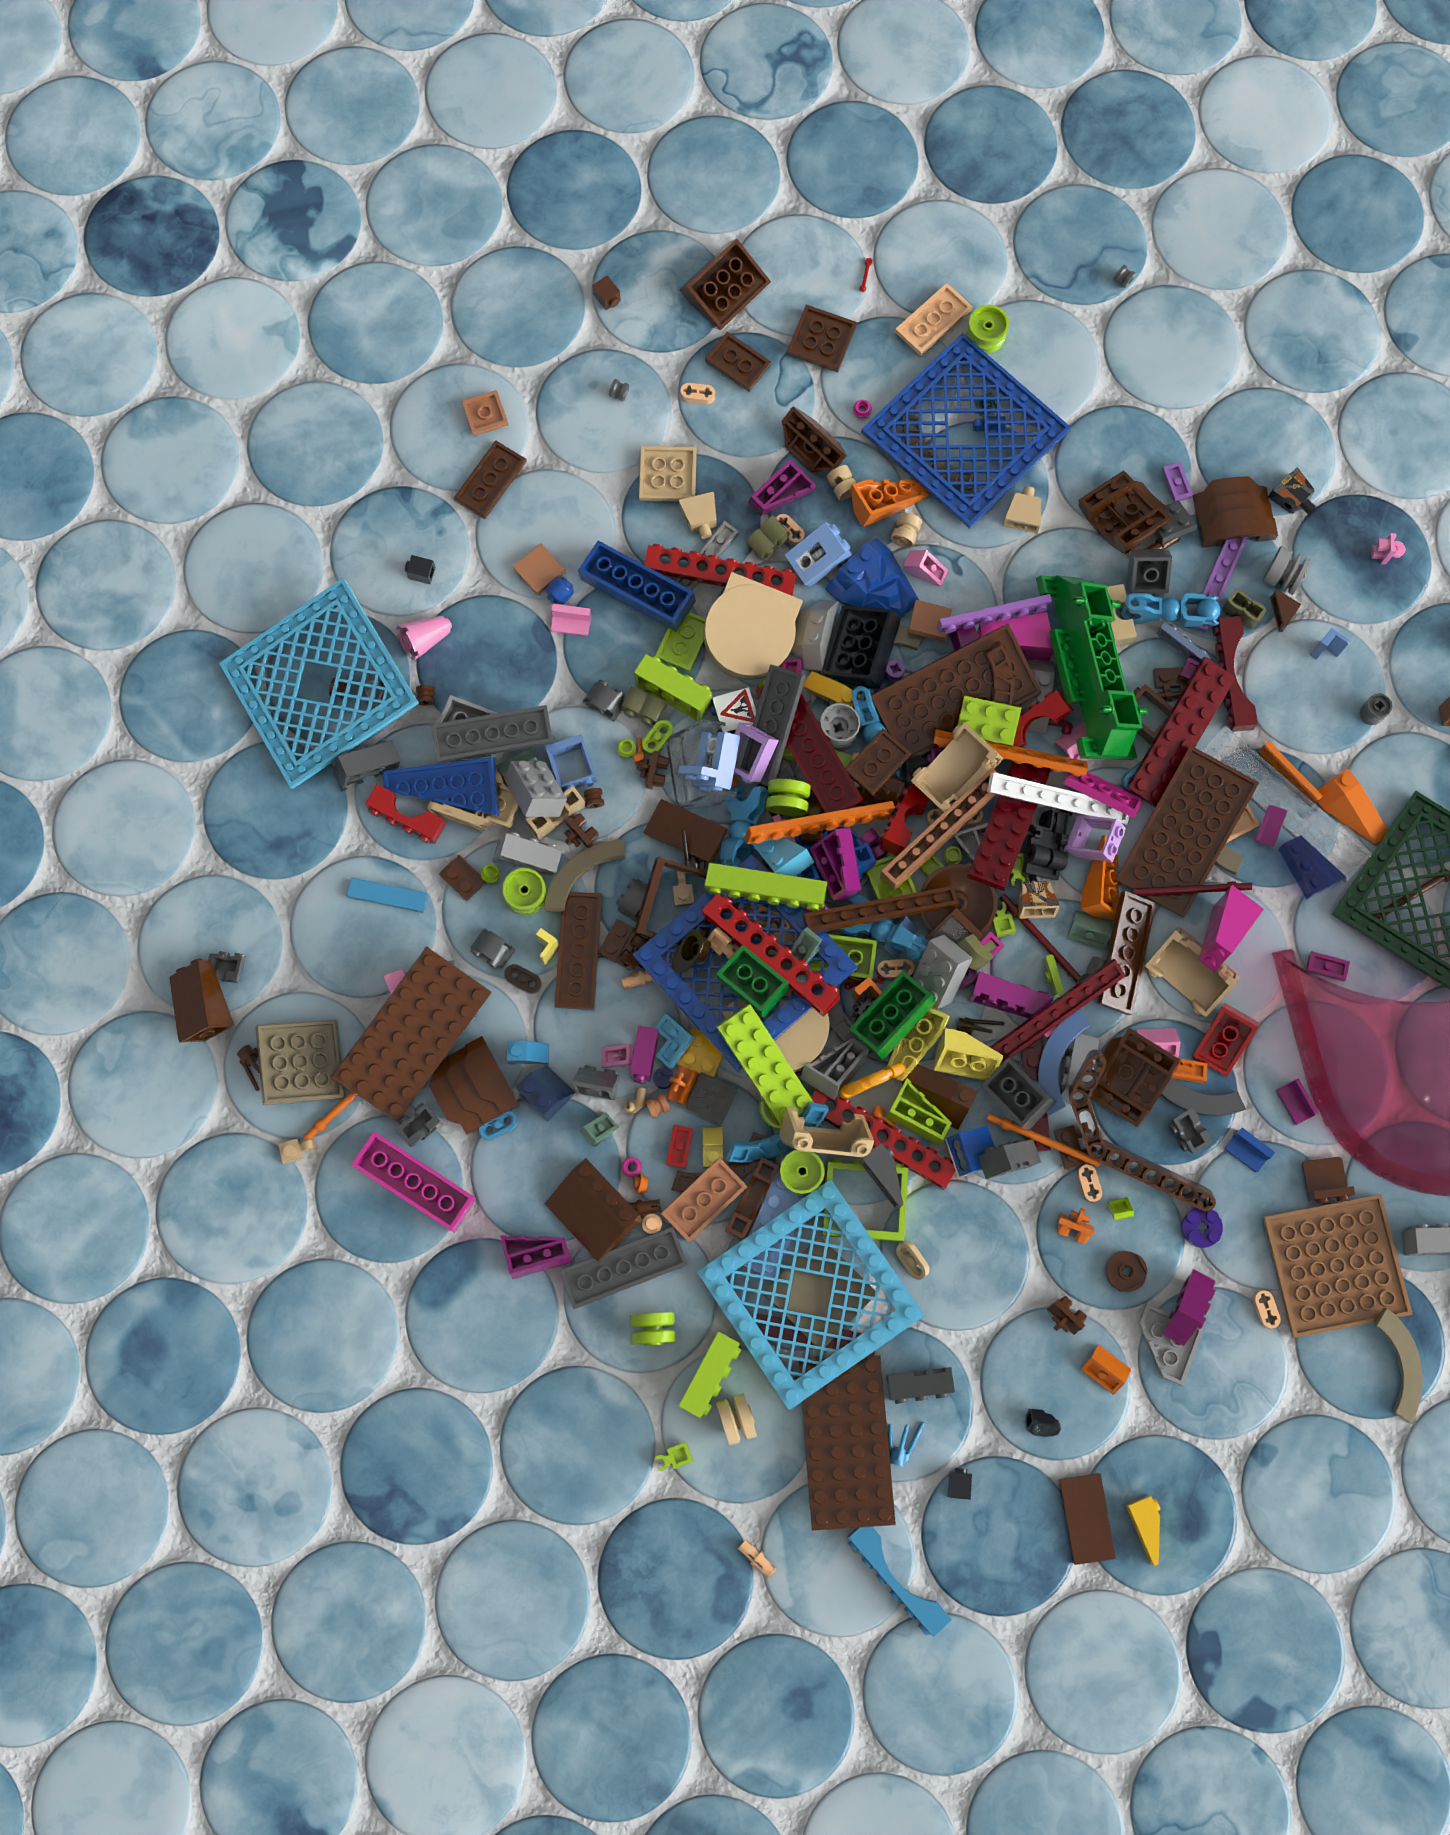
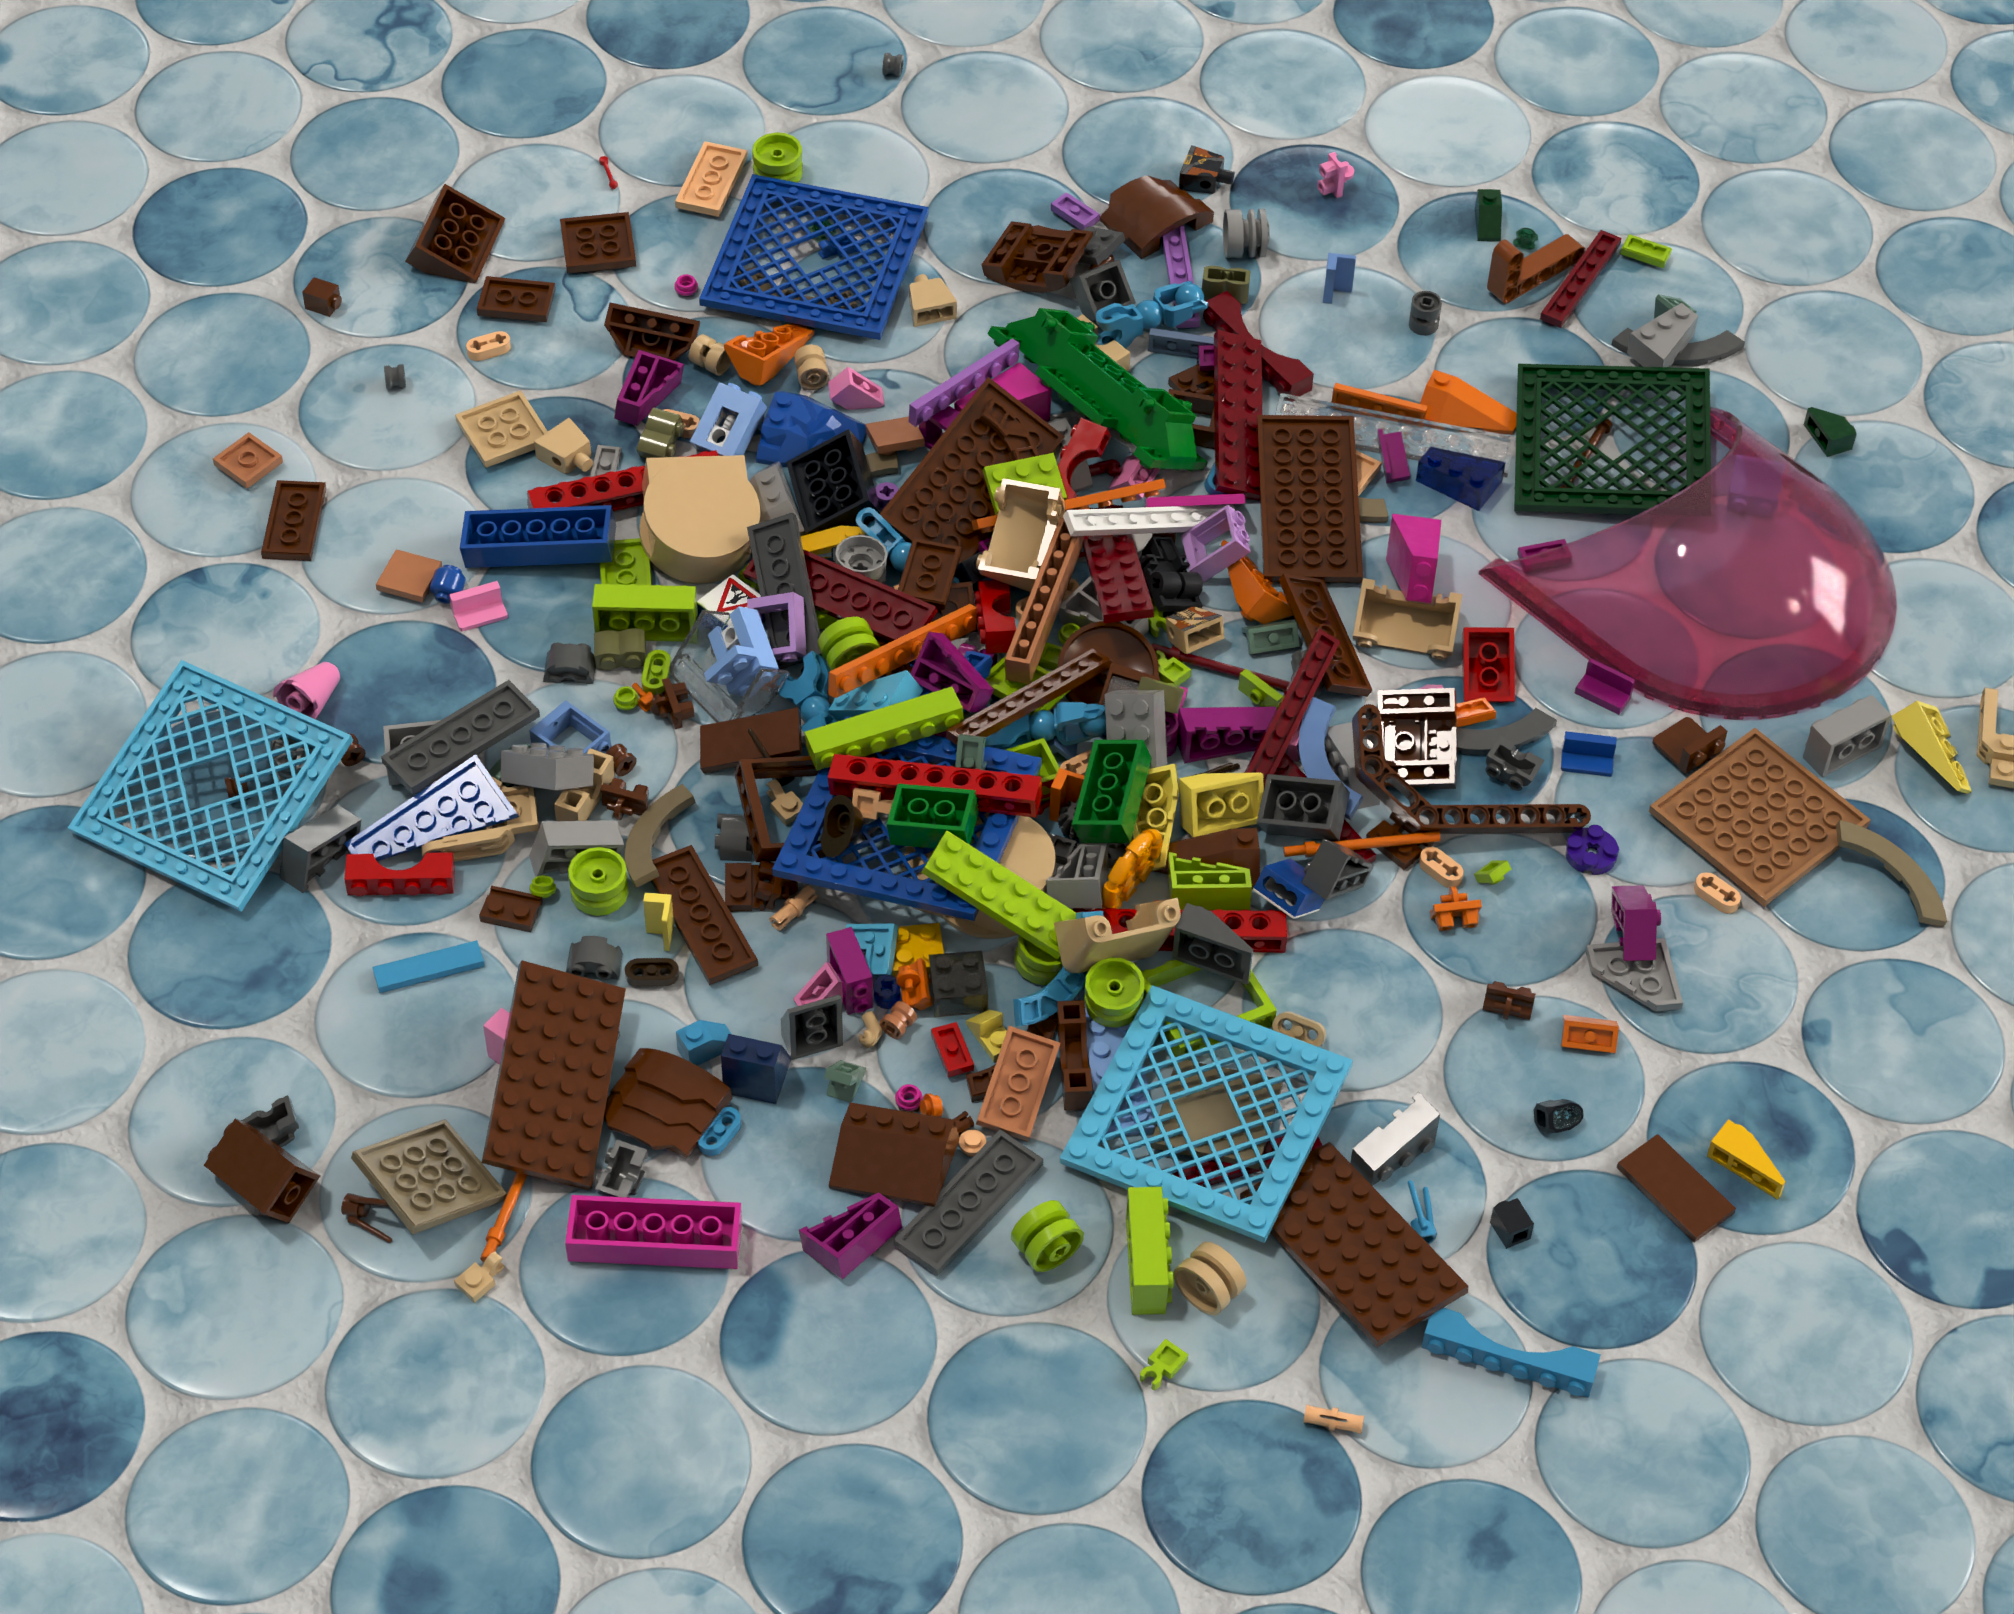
camera: 30 degrees left, 25 degrees down
black brick [405,555,436,584] -> none
reddish brown plate [1105,1251,1147,1292] -> none
dark red bar [1133,881,1252,896] -> none
reddish brown slope [1270,590,1301,632] -> none

